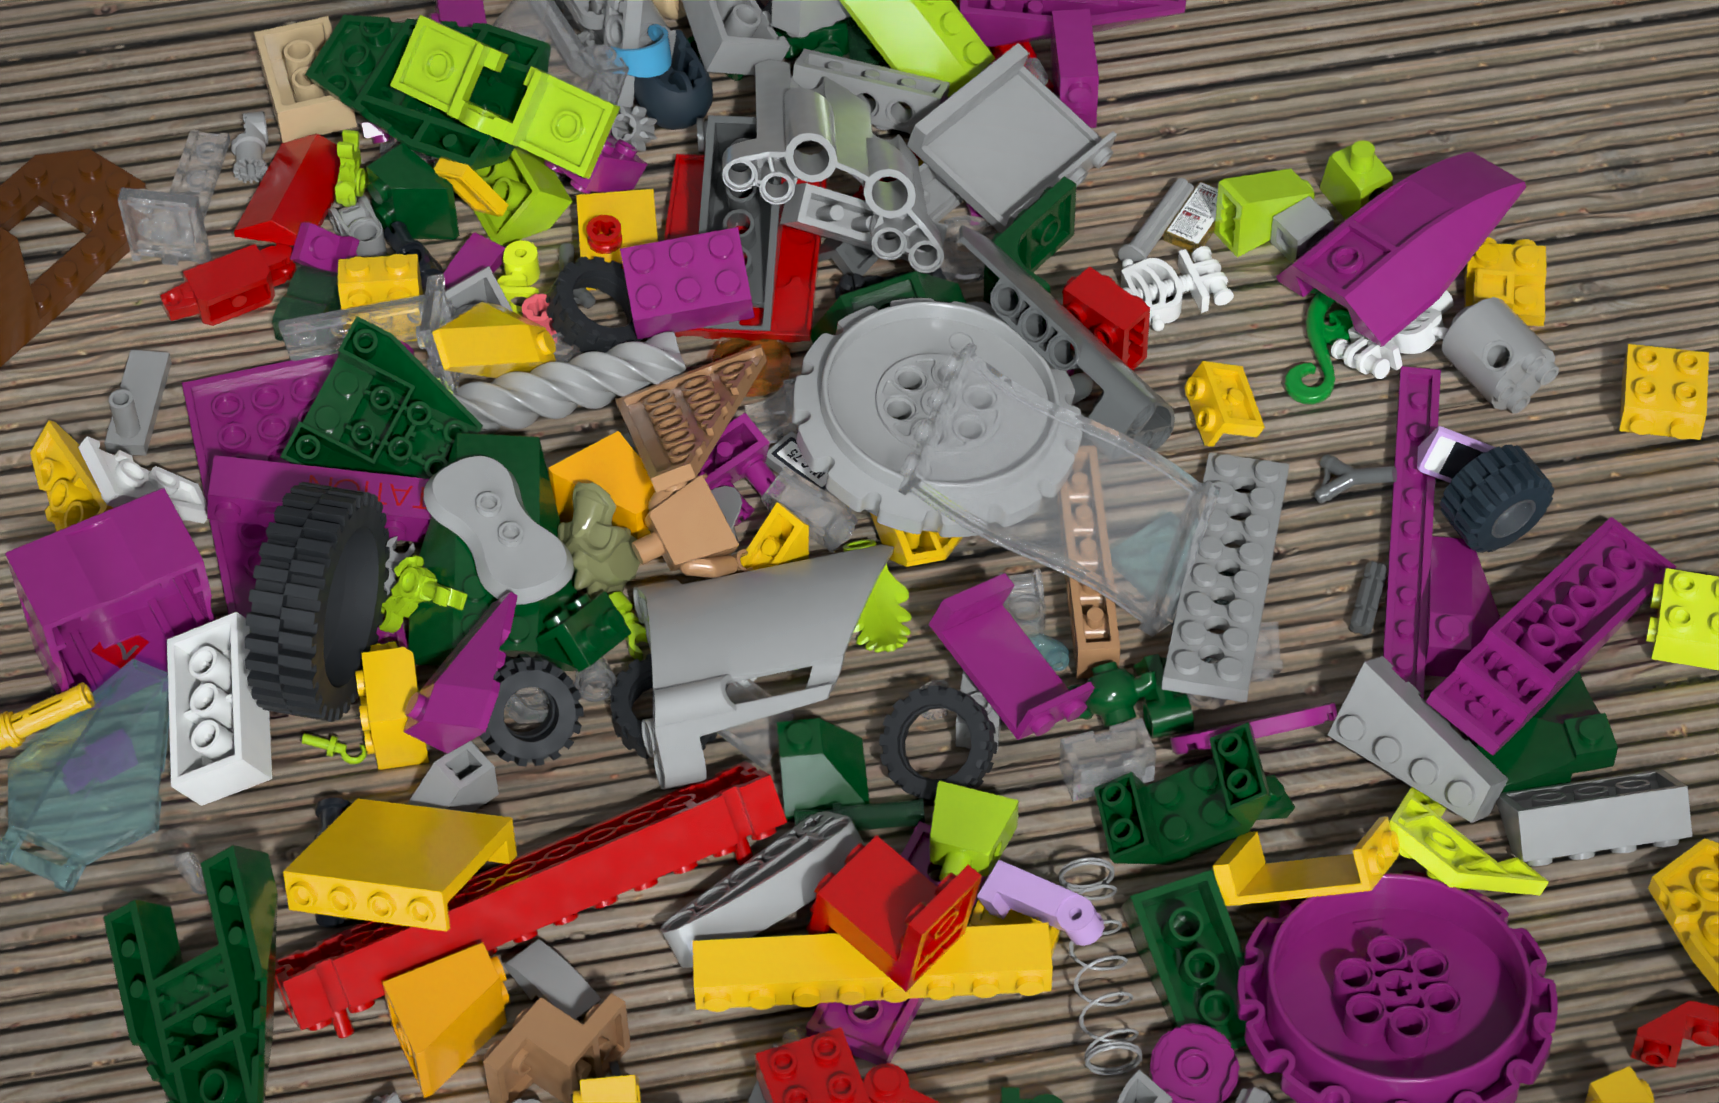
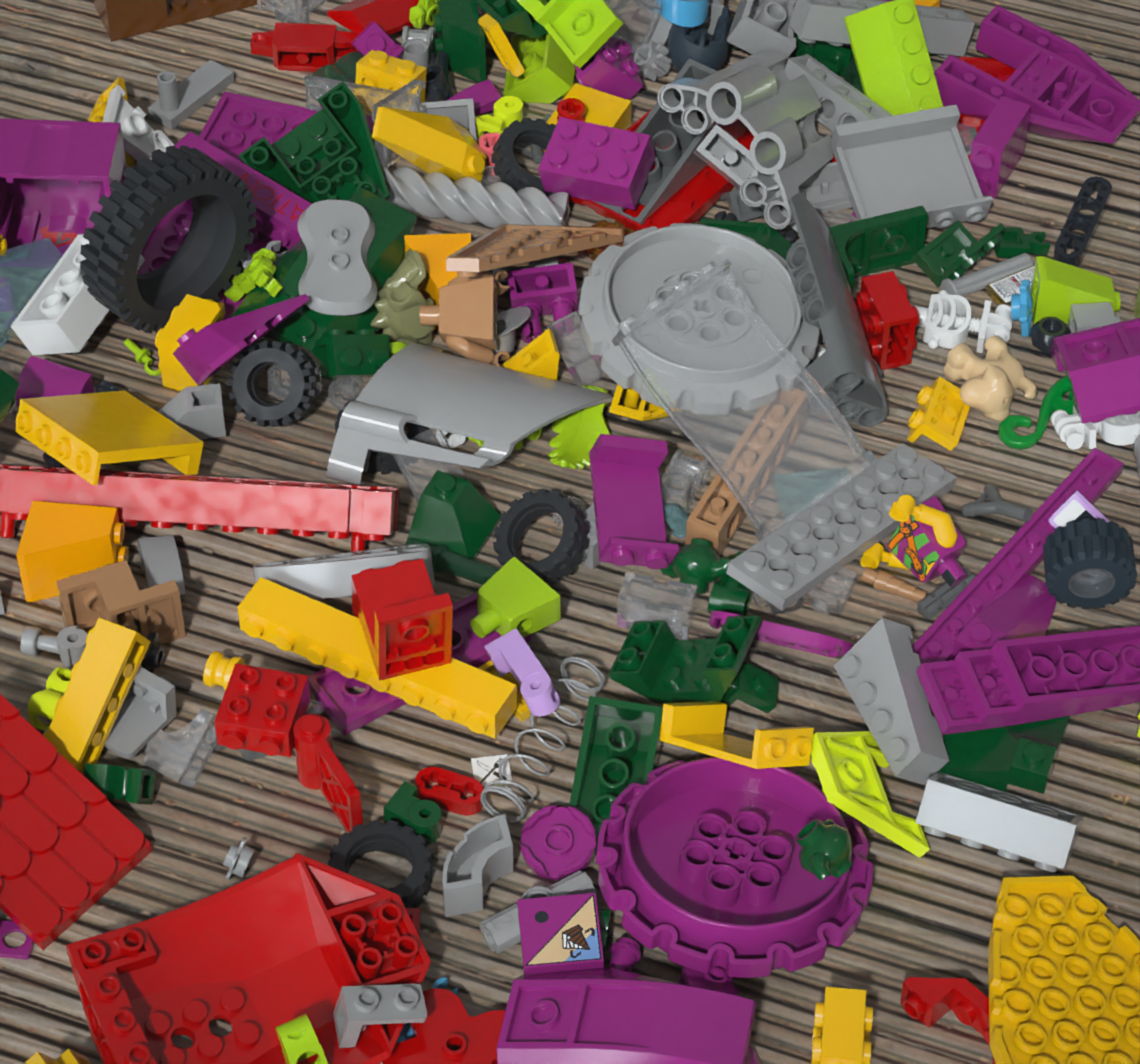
camera: 30 degrees right, 5 degrees down
none -> magenta brick [15,355,94,407]
none -> yellow wheel [203,651,245,690]
none -> red beam [415,767,483,816]
none -> white sticker [471,754,512,787]
none -> dark green piece [795,819,852,880]
none -> torso [860,495,967,588]
none -> medium nougat animal [861,567,928,602]
none -> dark green bracket [912,220,1005,288]
none -> tan animal [943,335,1038,422]
none -> dark green plate [990,227,1051,259]
none -> dark azure animal [1011,280,1033,337]
none -> black plate [1029,317,1071,354]
none -> black beam [1053,176,1112,267]

